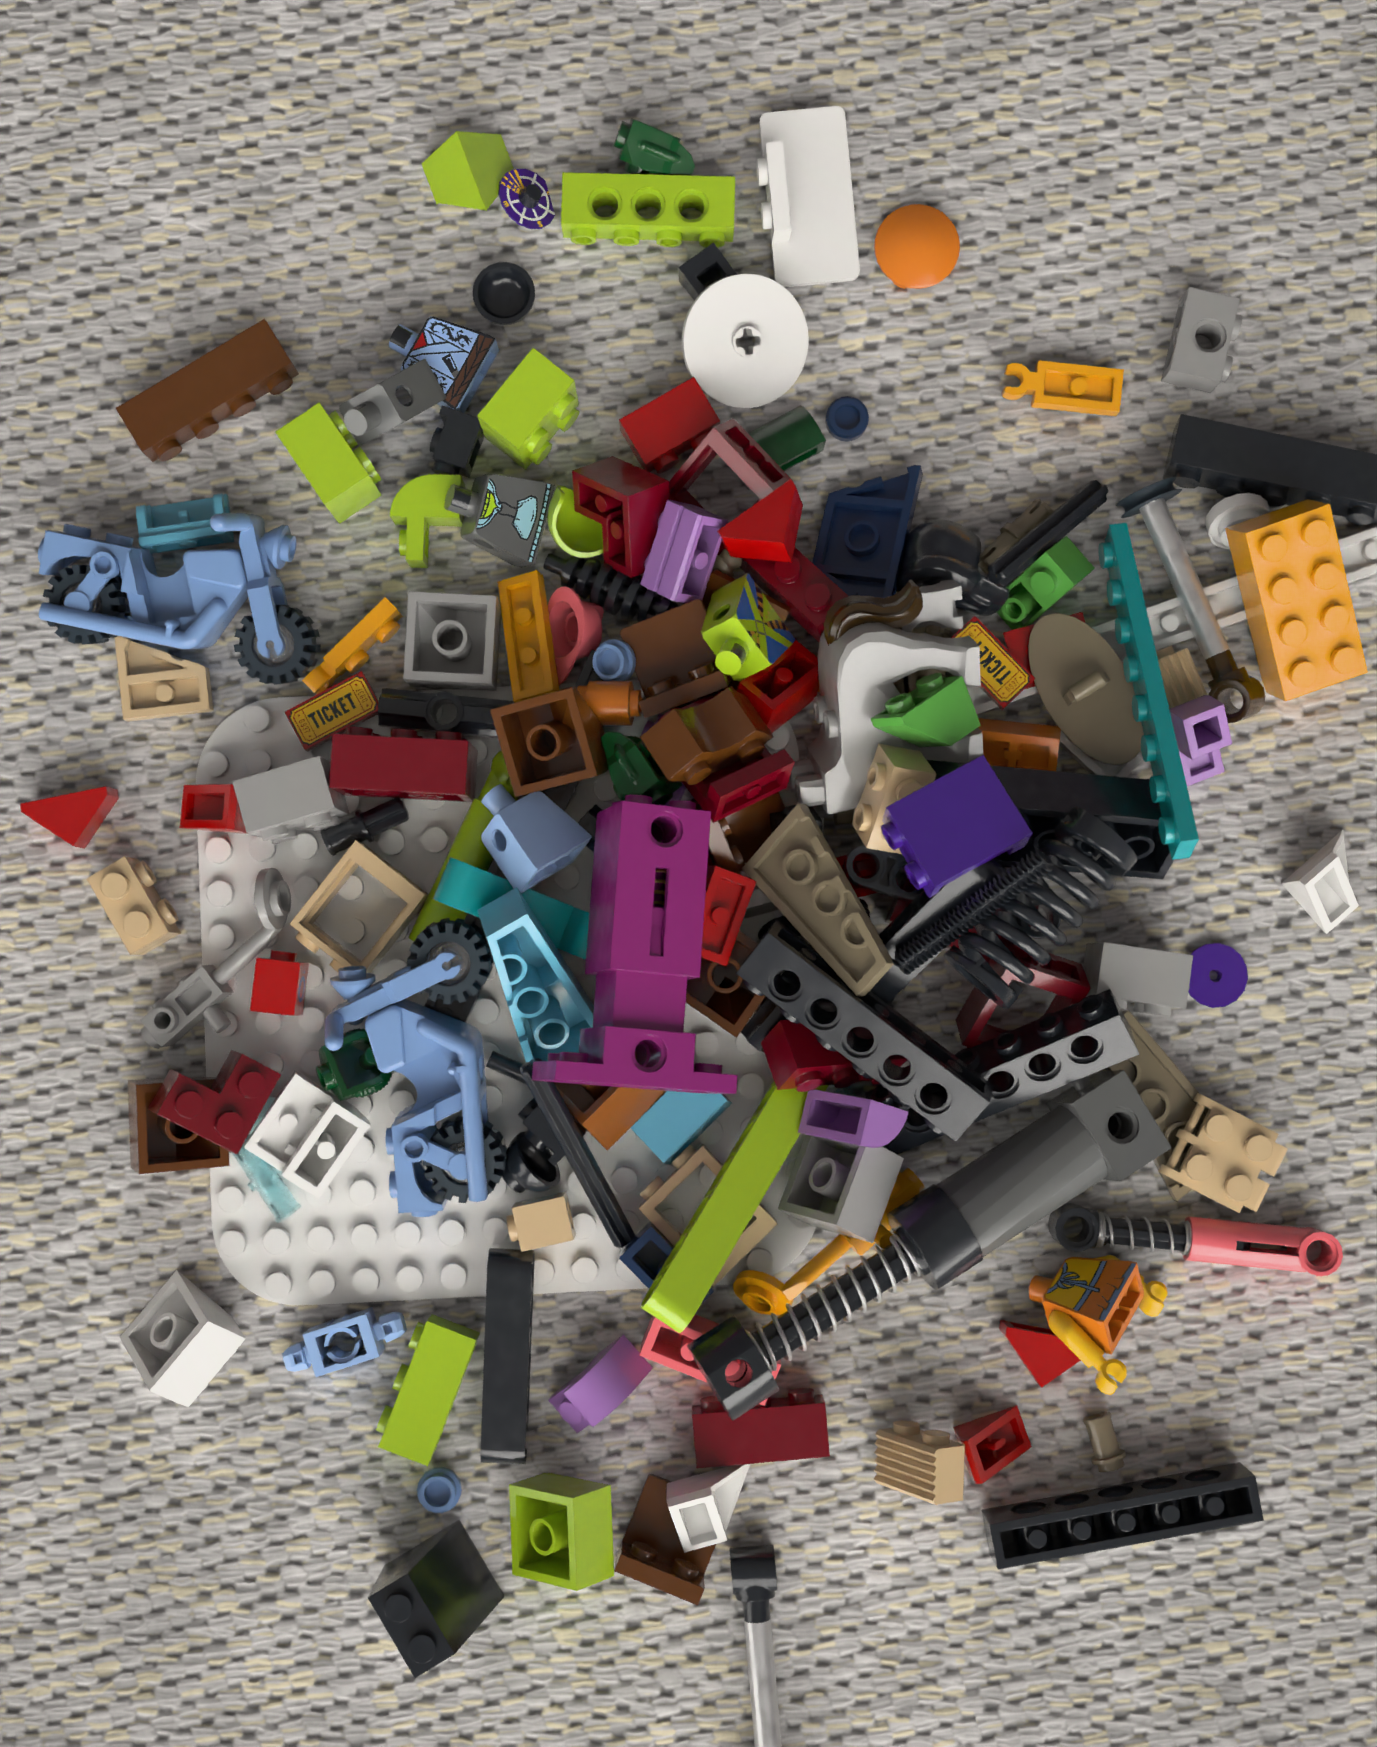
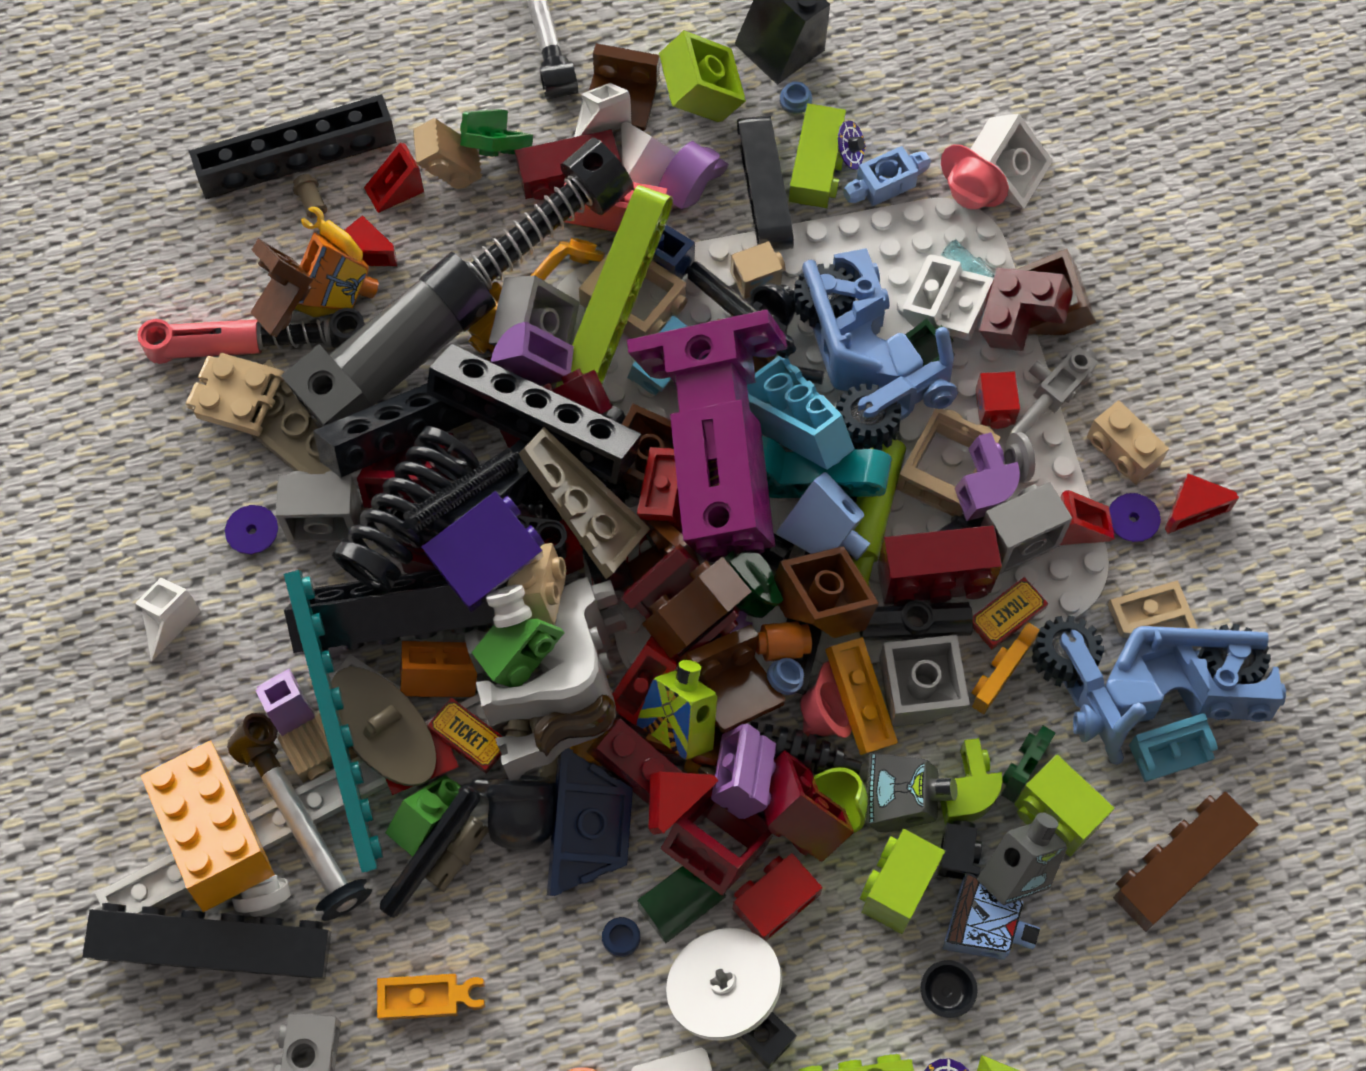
camera: 170 degrees right, 20 degrees down
none -> reddish brown bracket [251,238,314,337]
none -> green bracket [460,109,533,157]
none -> white wheel [486,584,532,628]
none -> slope [621,121,677,186]
none -> piece [838,120,866,170]
none -> coral piece [941,144,1009,210]
none -> medium lavender brick [954,432,1020,521]
none -> dark green wing [1001,725,1056,803]
none -> dark purple piece [1109,493,1161,542]

